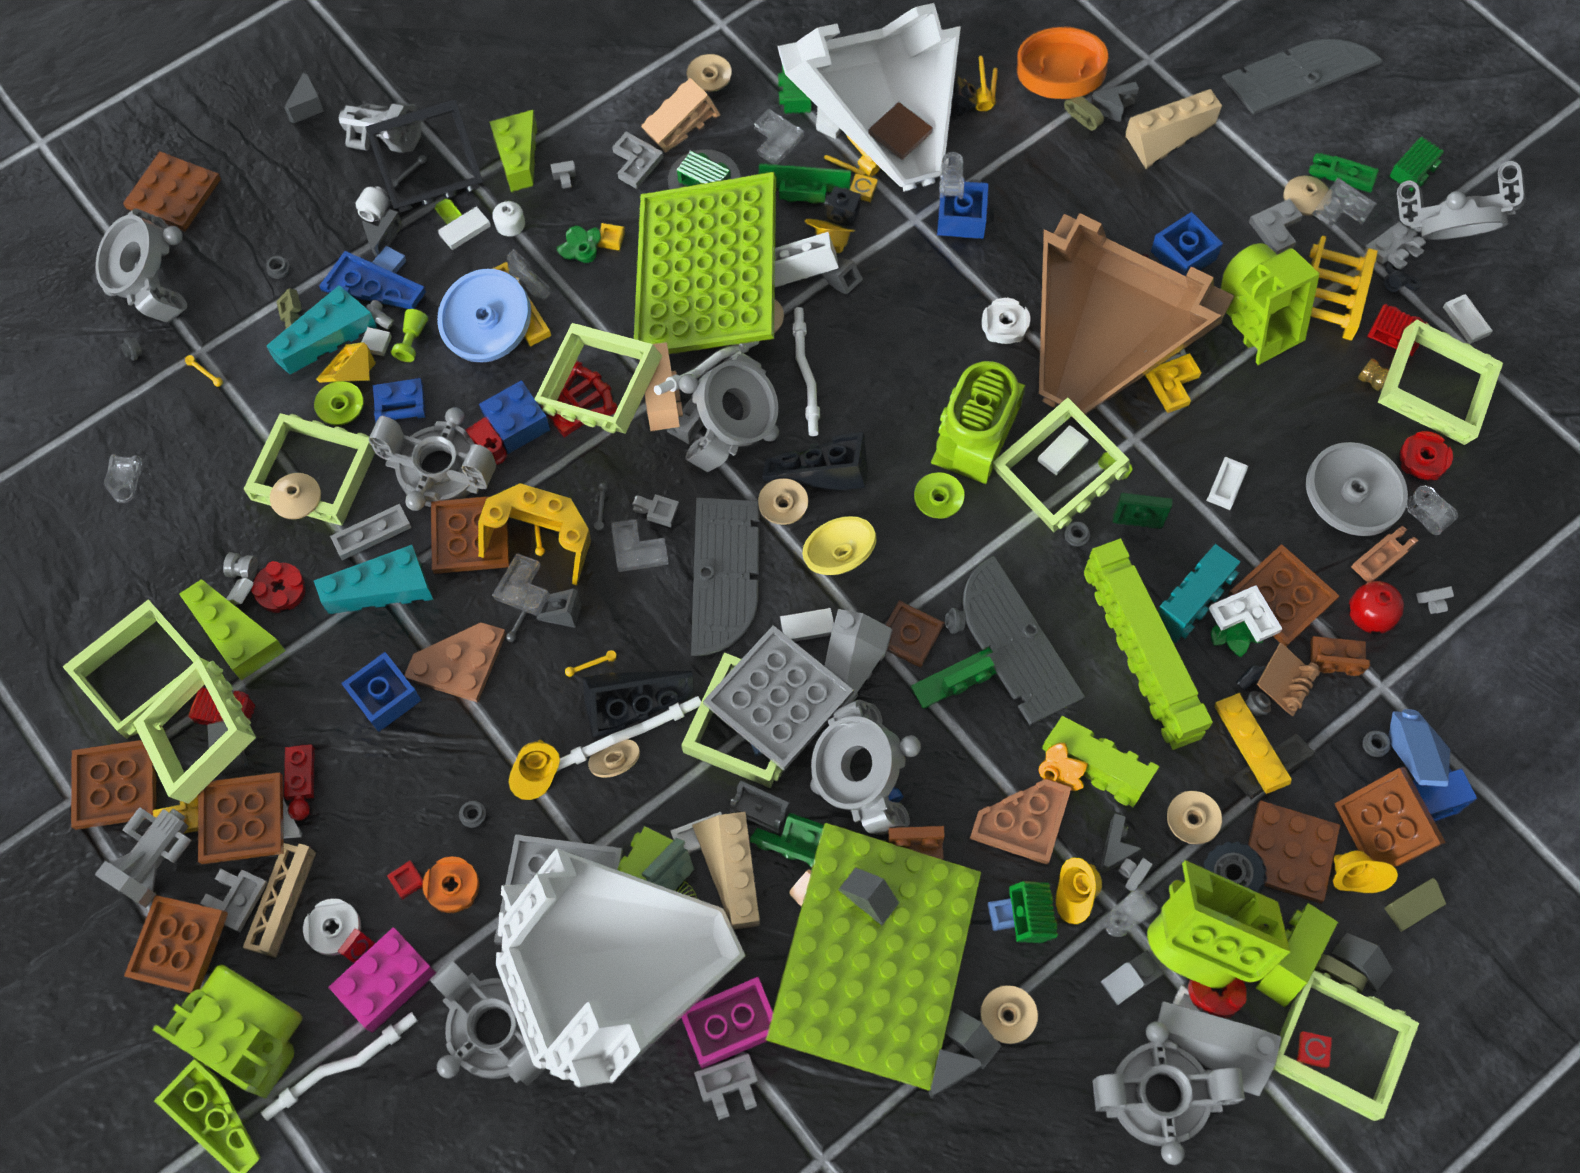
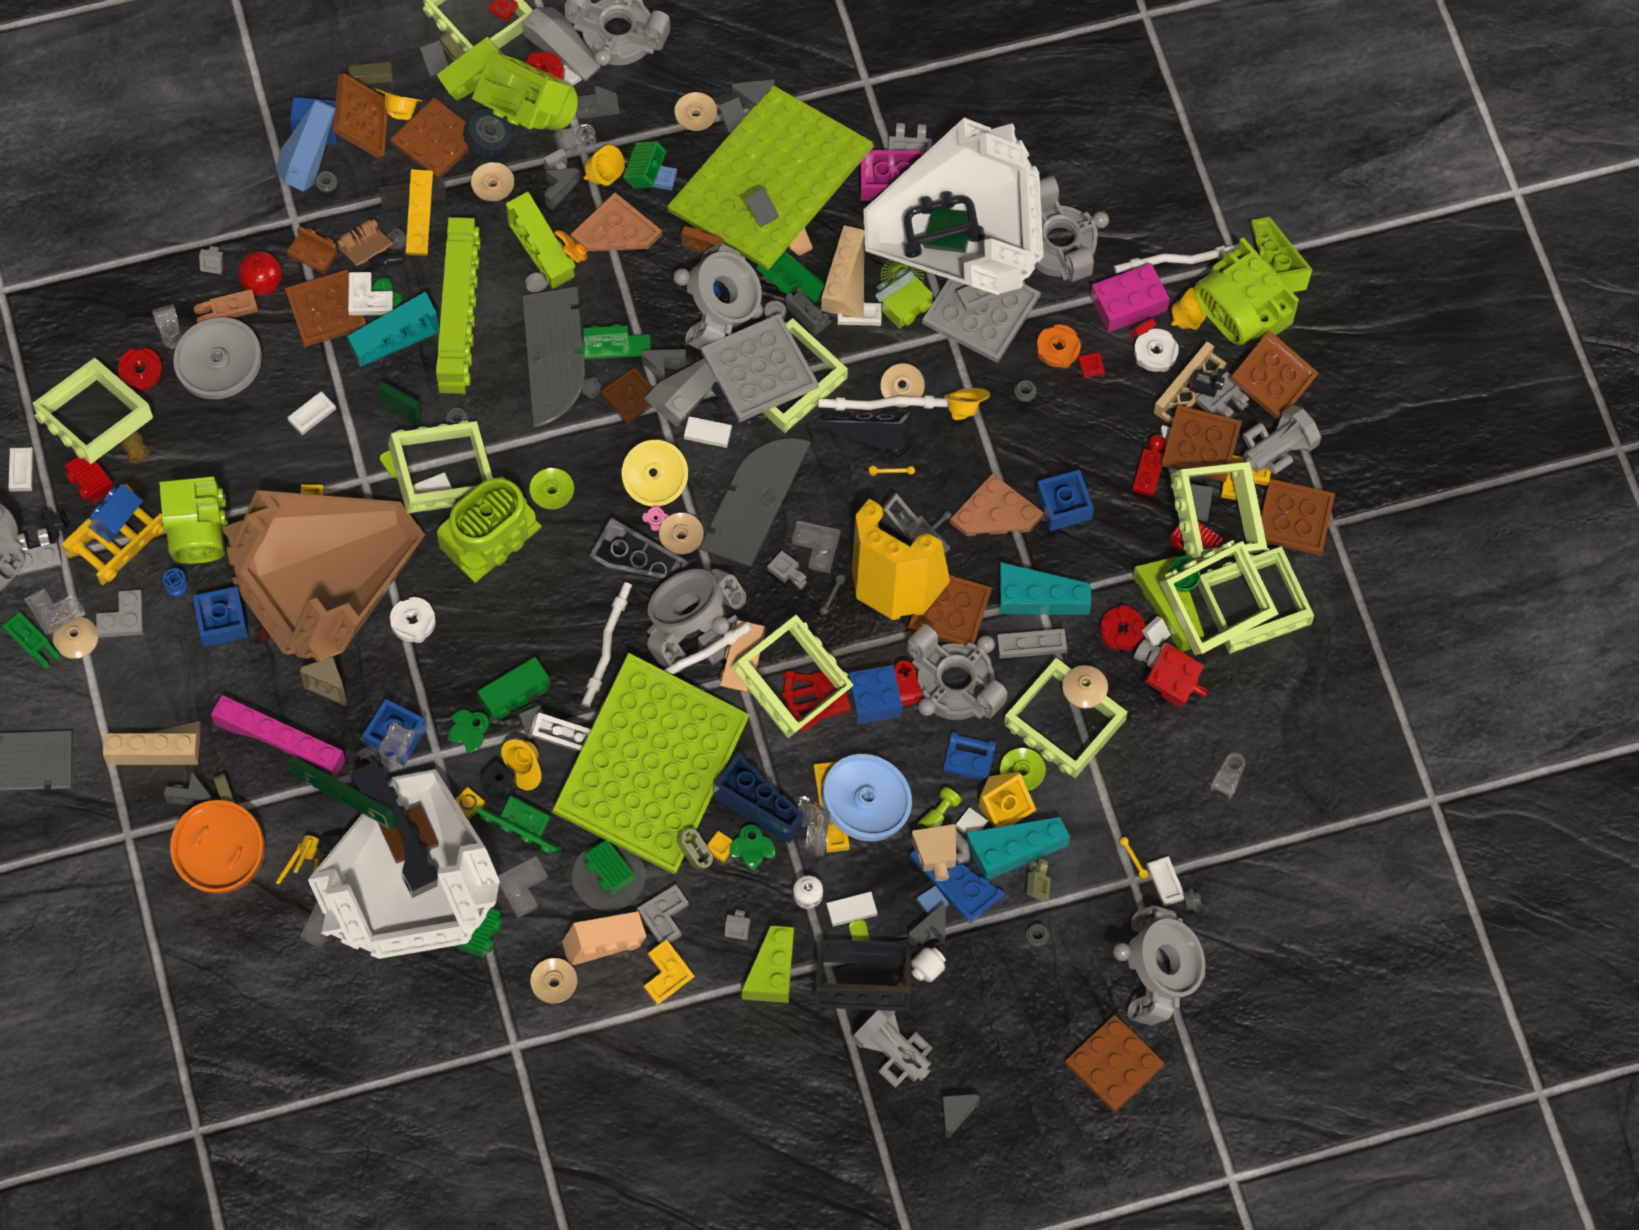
camera: 160 degrees left, 0 degrees up
none -> blue brick [88,484,143,543]
none -> dark pink arch [211,695,345,779]
none -> dark green tile [287,755,397,829]
none -> dark tan slope [300,657,347,705]
none -> black arch [351,761,439,898]
none -> green plate [447,710,489,754]
none -> green brick [477,657,551,721]
none -> light grey tile [525,272,548,292]
none -> dark grey slope [642,349,686,381]
none -> bright pink plate [642,505,668,531]
none -> yellow plate [643,939,695,1005]
none -> olive beam [677,829,713,869]
none -> dark blue wedge [713,752,804,844]
none -> light grey tile [764,301,786,320]
none -> black bar [903,191,985,258]
none -> tan torso [911,824,956,881]
none -> dark green tile [923,208,969,253]
none -> red plate [1144,642,1208,707]
none -> white tile [1147,856,1185,907]
none -> yellowish green window [1159,540,1278,655]
none -> green hair [1167,555,1201,593]
none -> yellow piece [1171,288,1206,330]
none -> black bracket [1189,368,1225,398]

